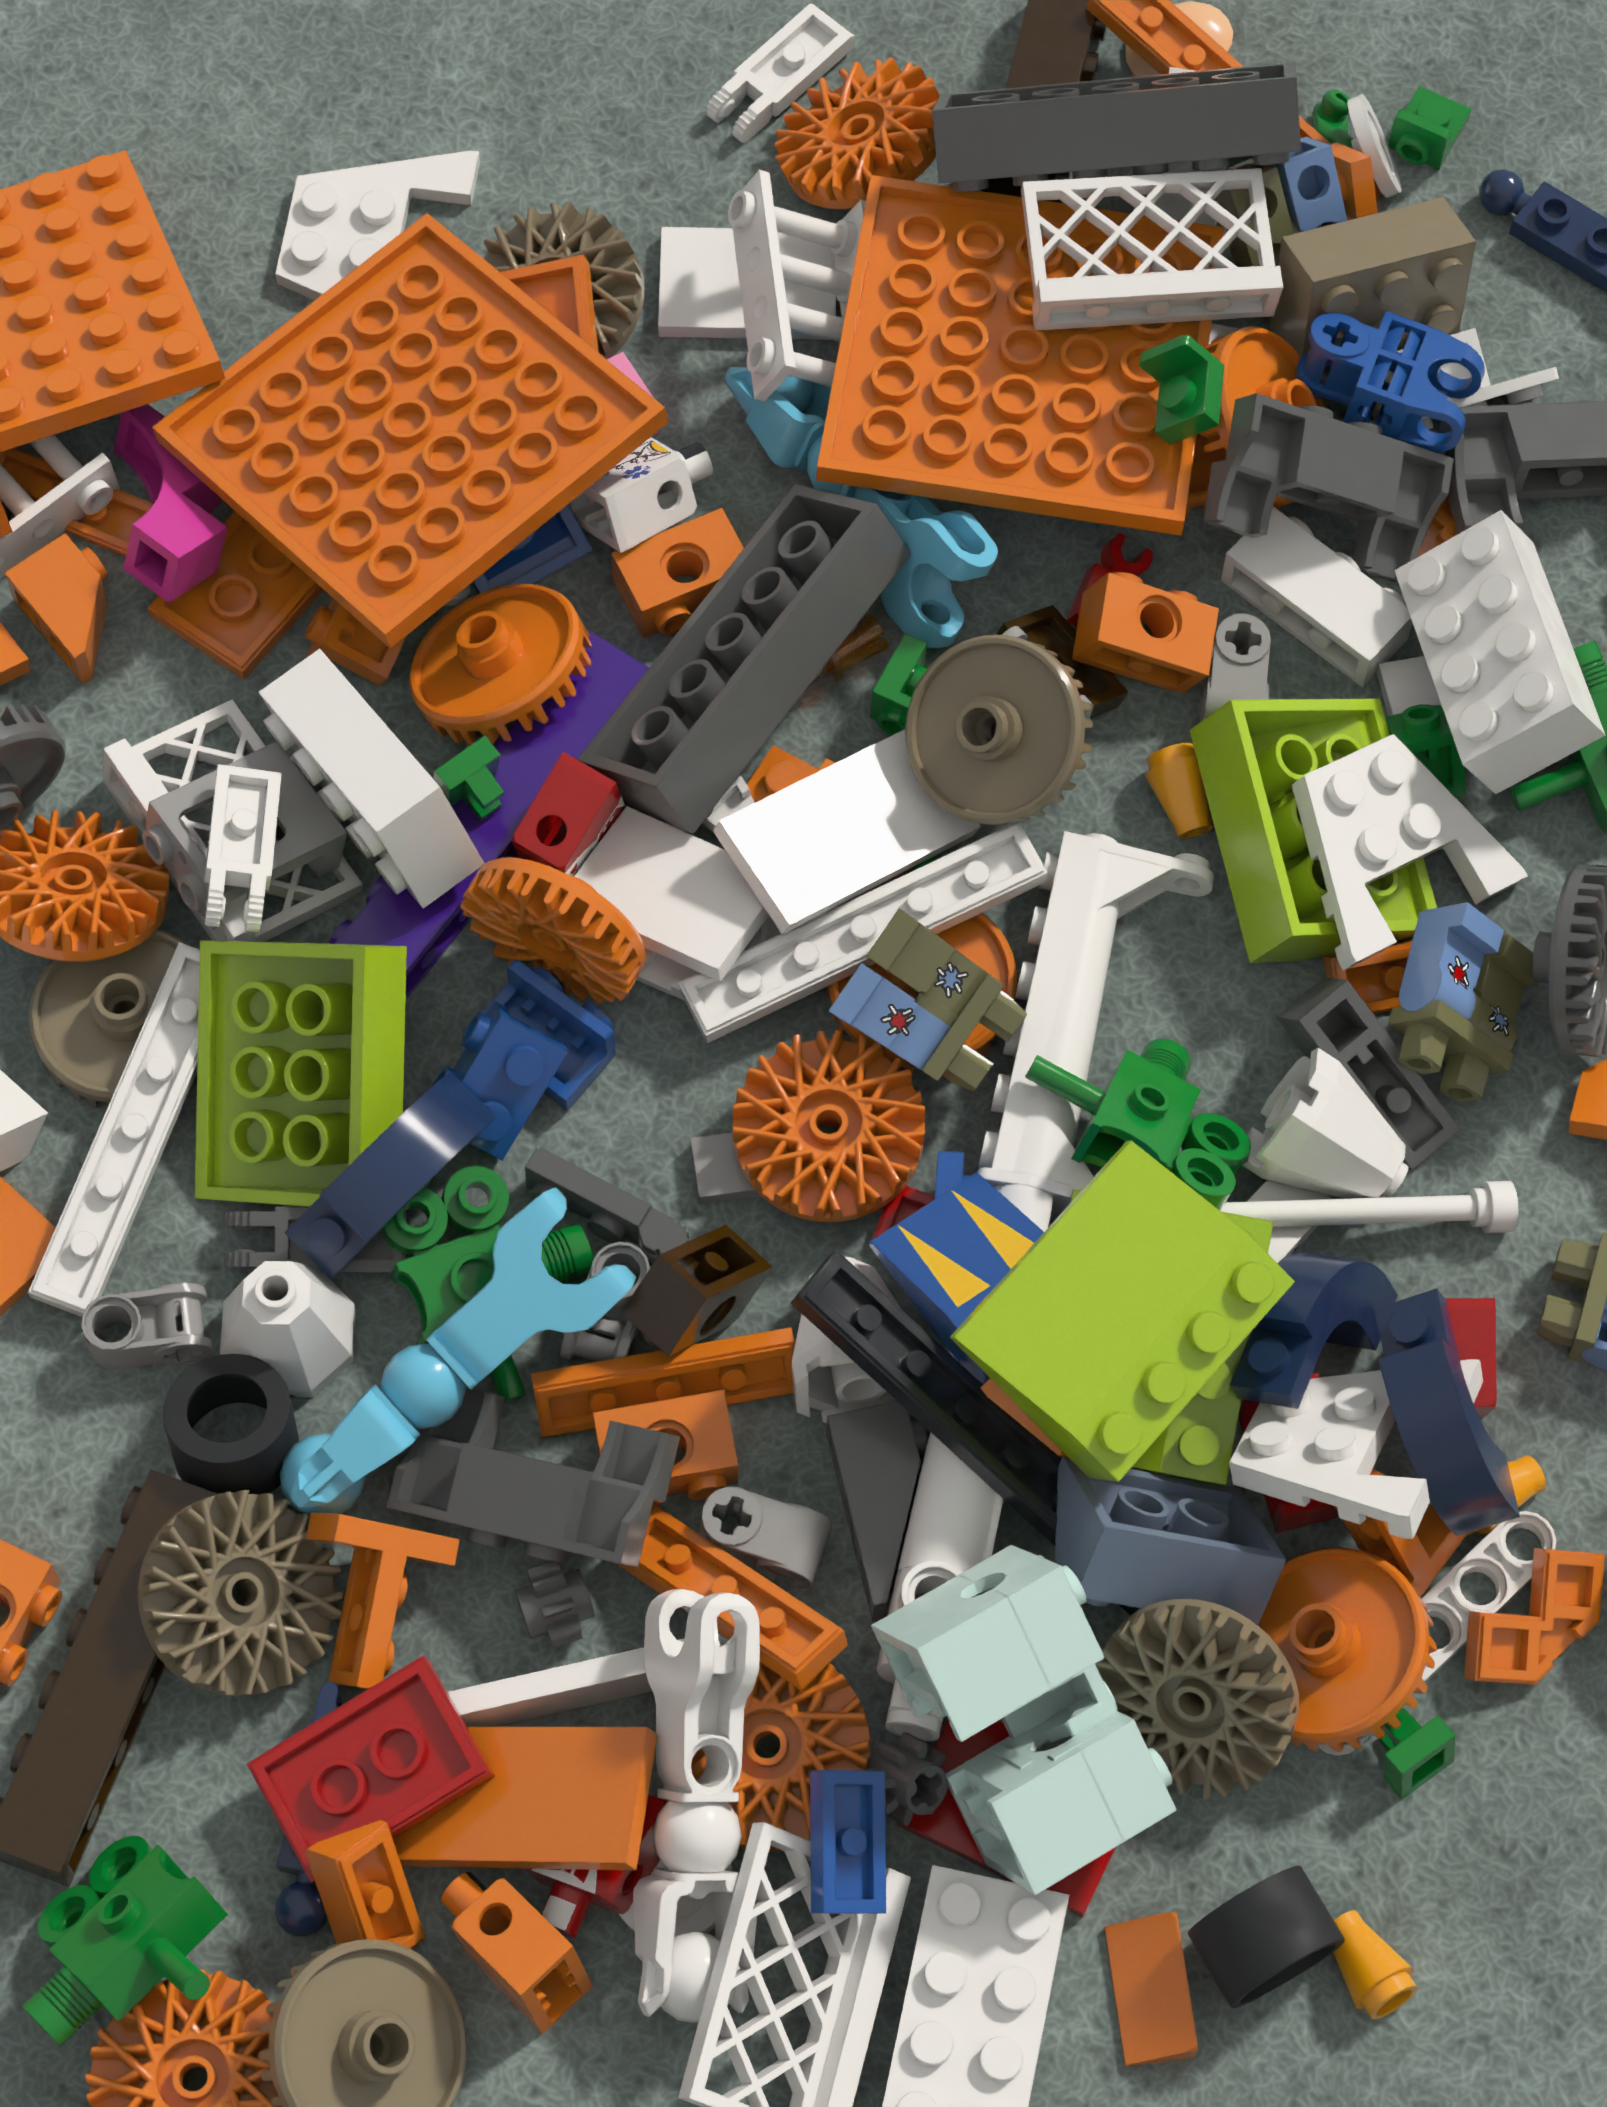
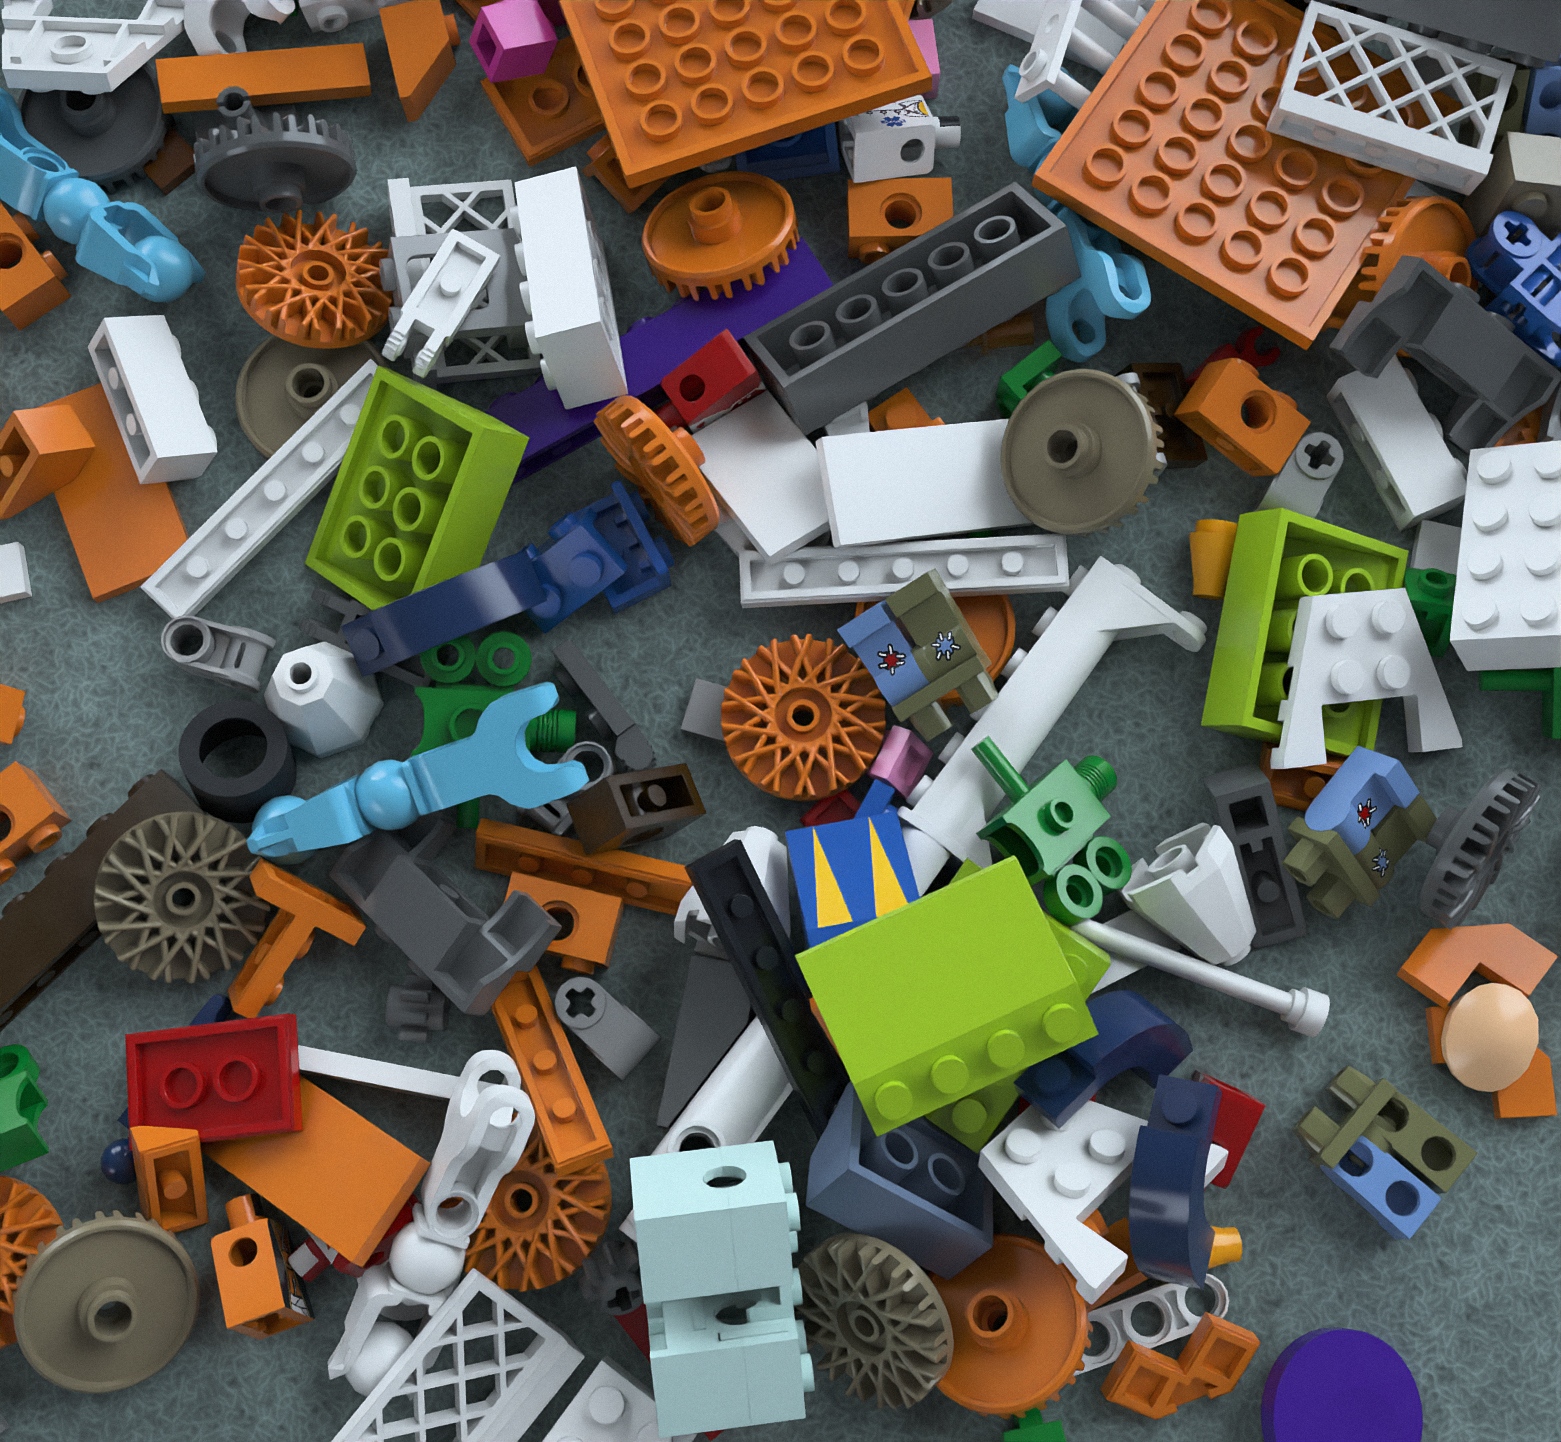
camera: 25 degrees right, 10 degrees up
green tile [433,736,504,821] -> none
blue plate [810,1770,886,1914] -> none
green bracket [1139,335,1224,445] -> none
none -> bright pink tile [865,725,933,800]

